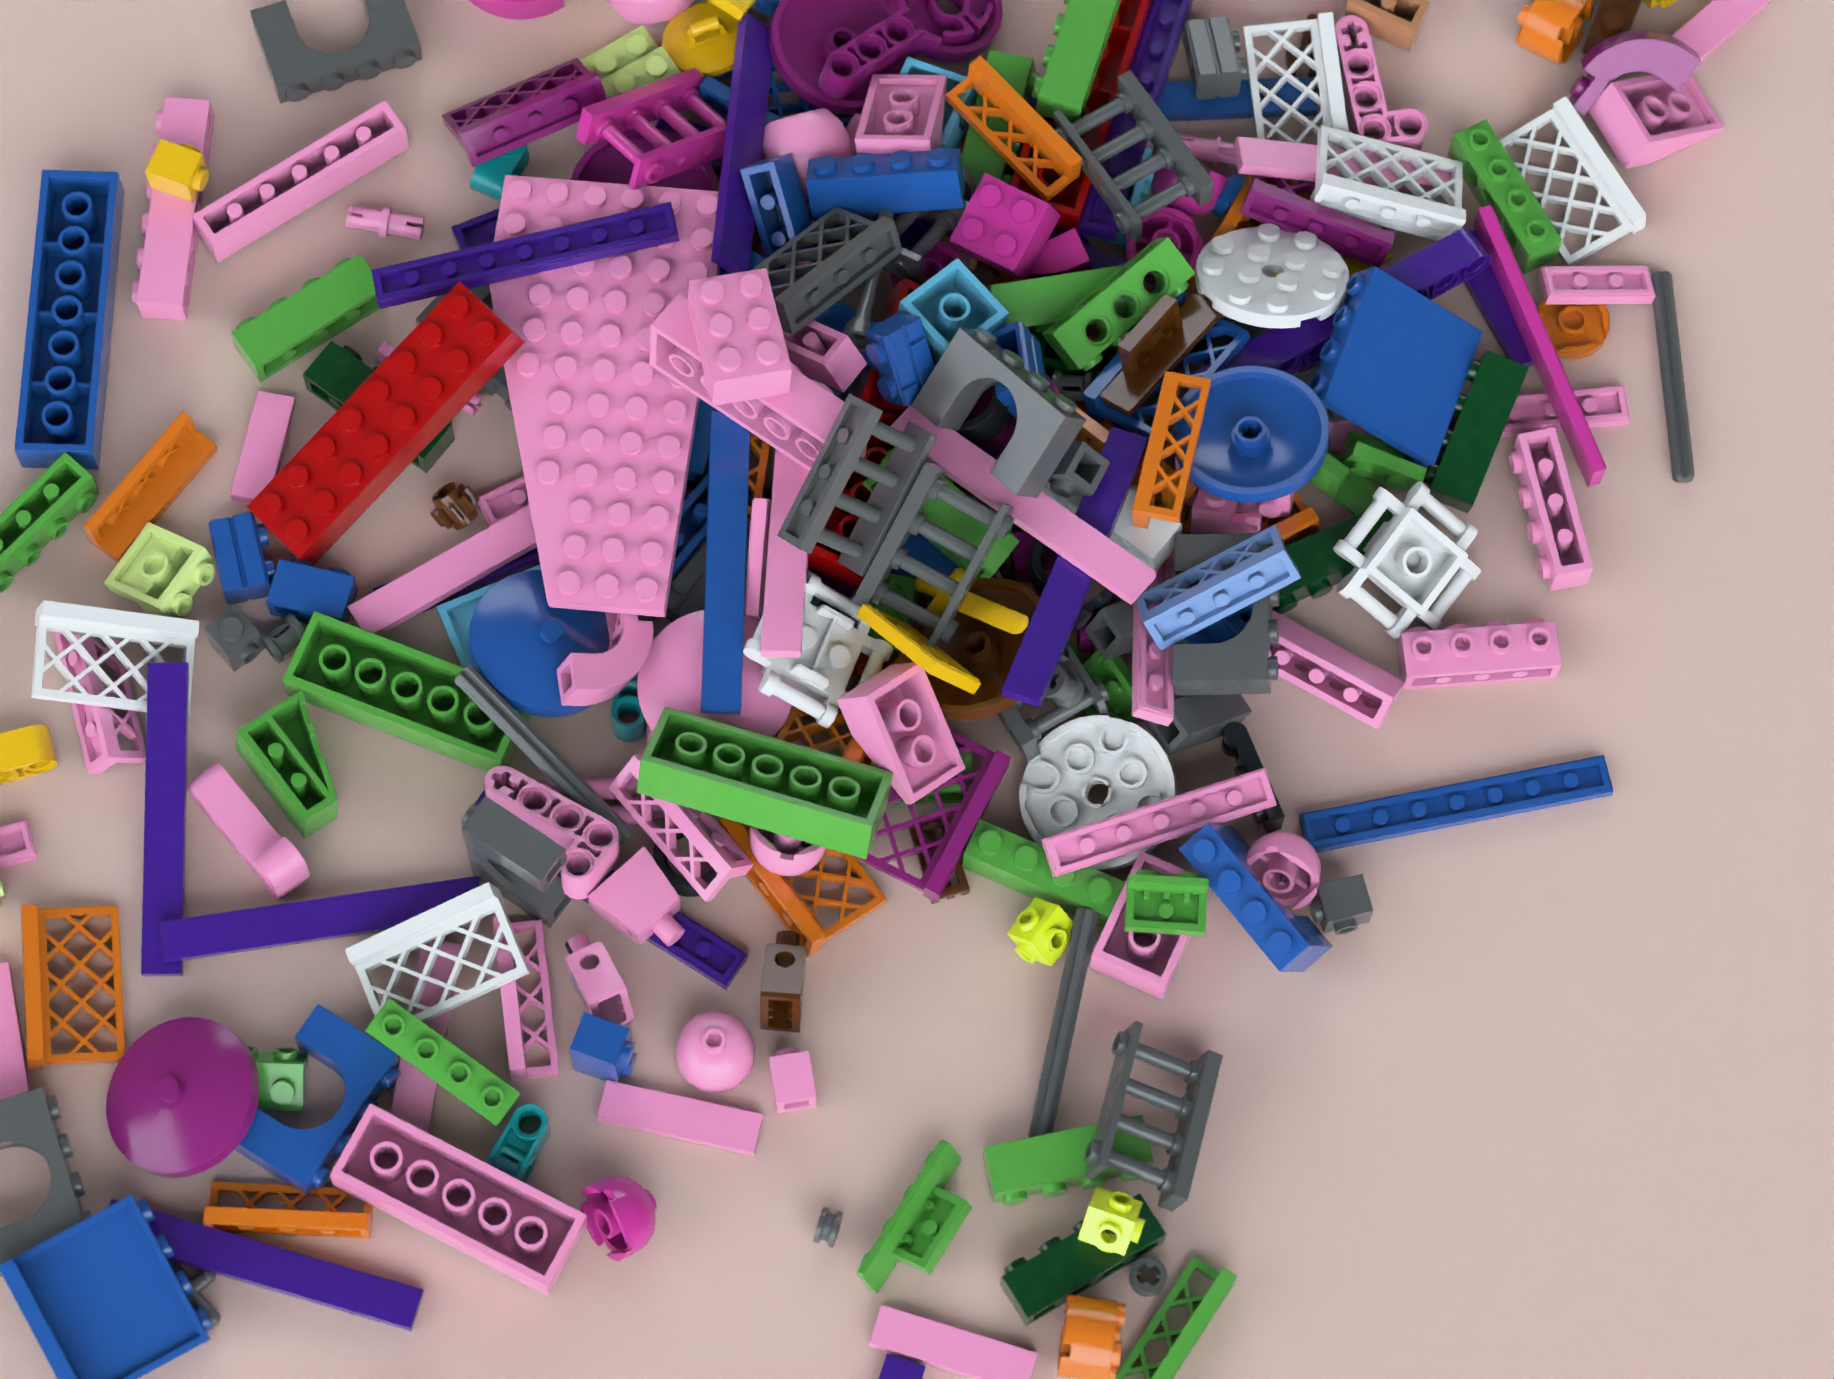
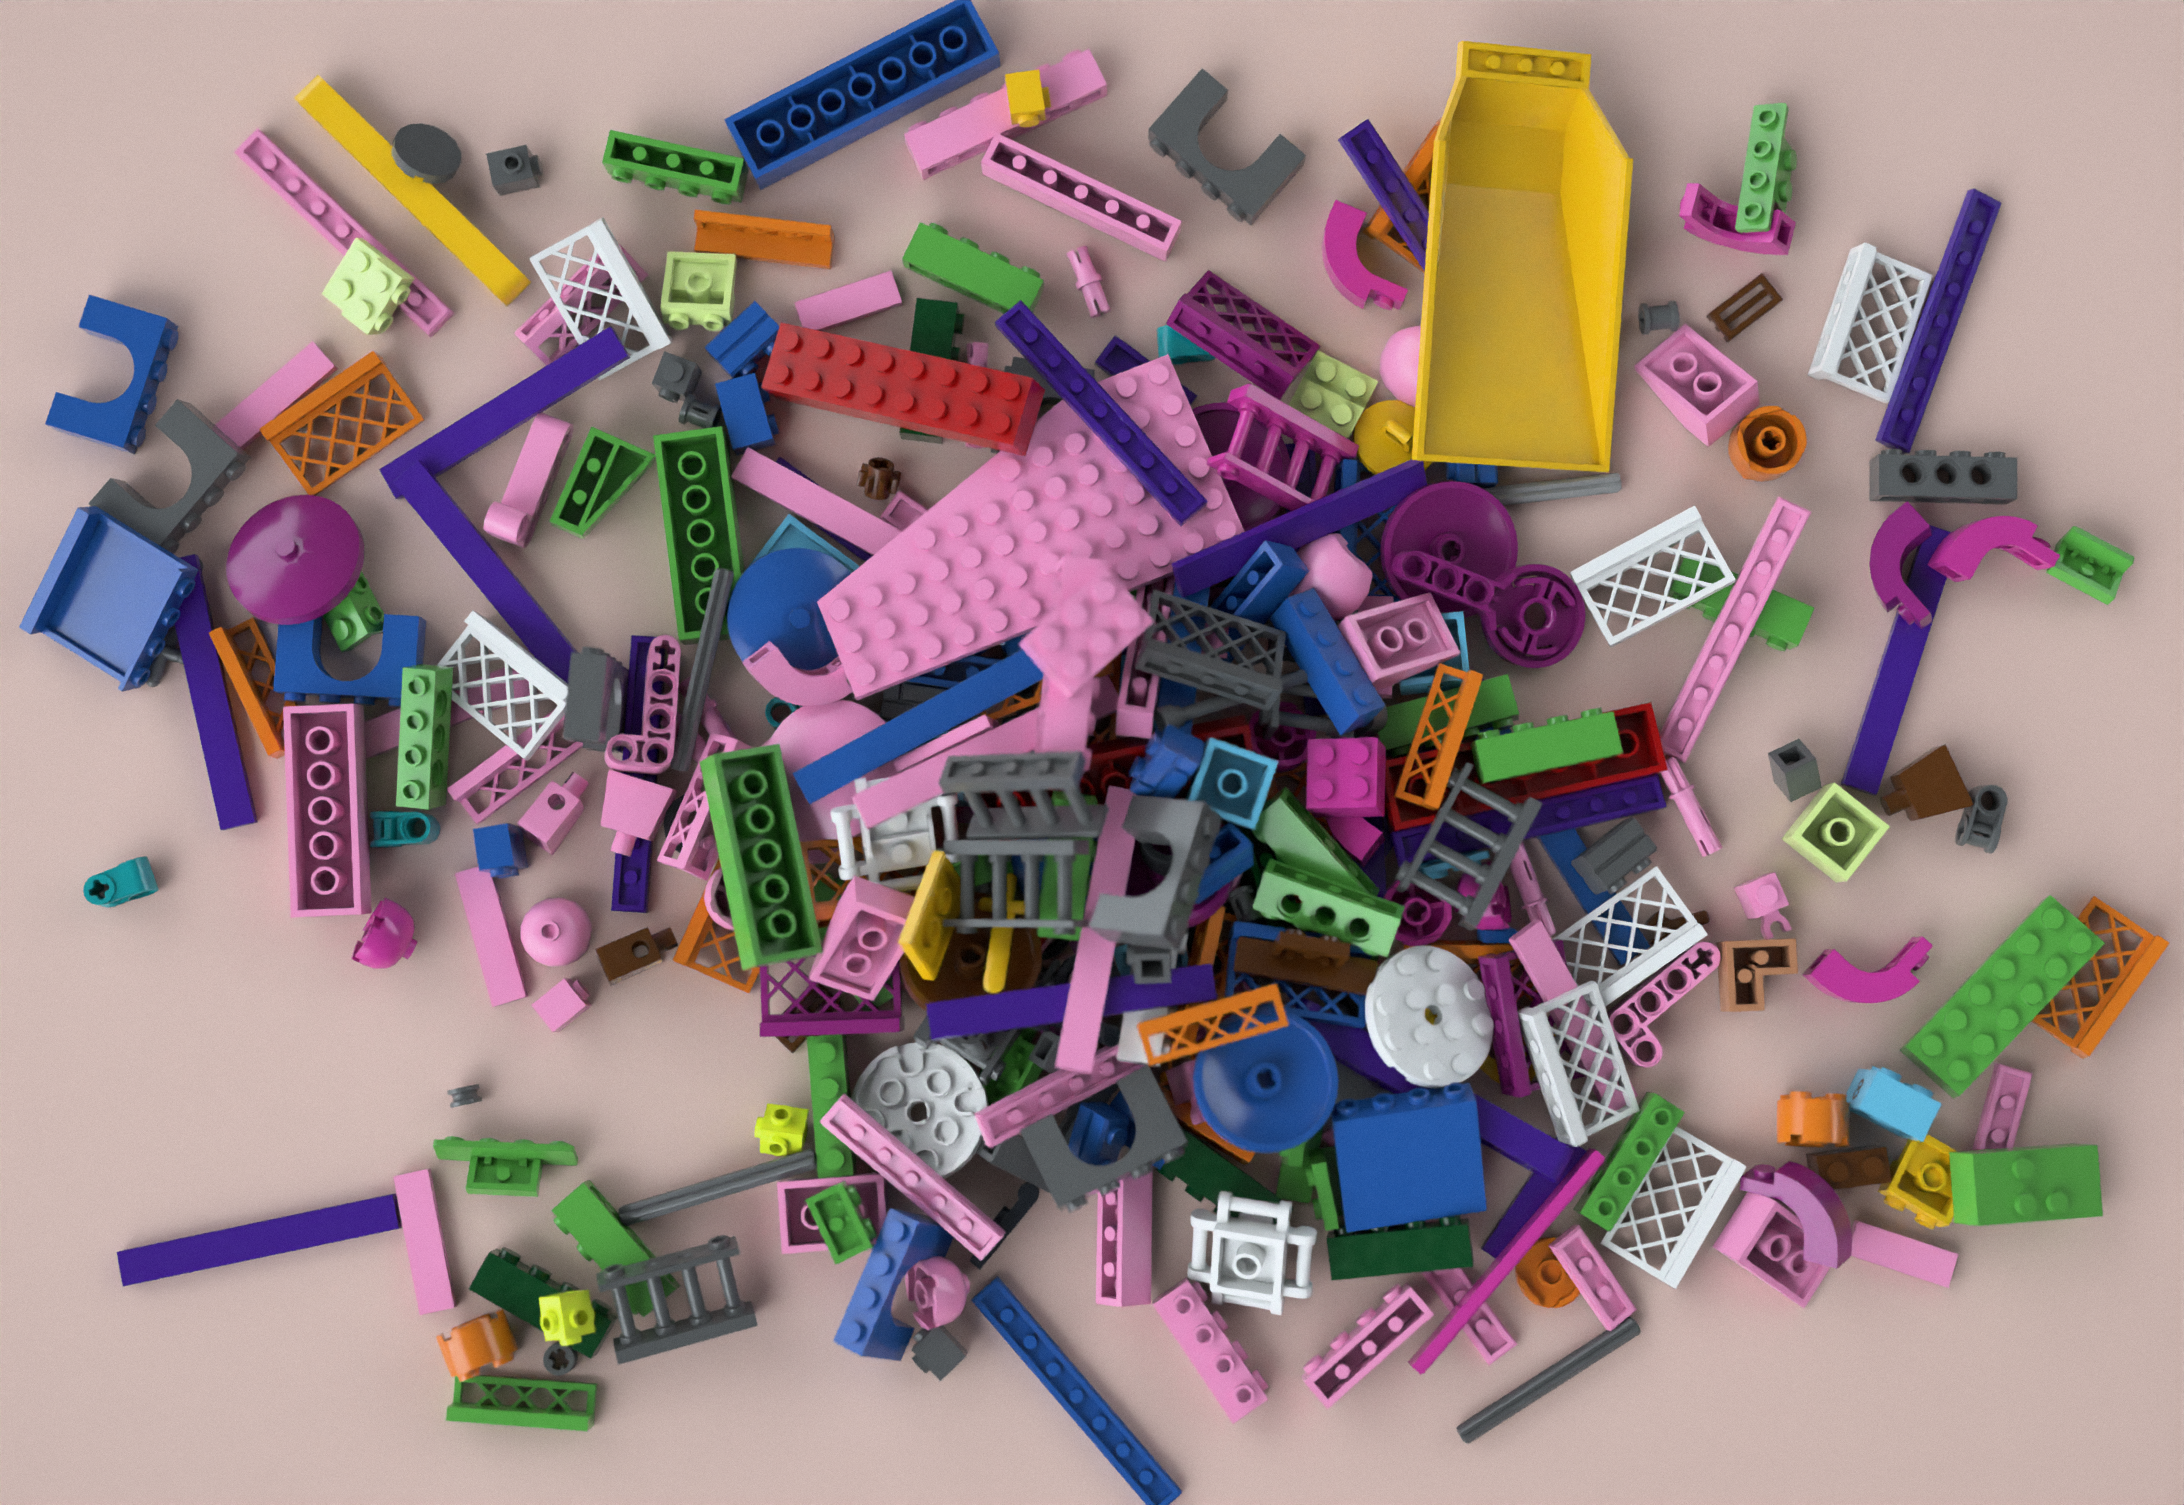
camera: 65 degrees right, 15 degrees up
medium blue fence [1136,525,1301,650] -> none

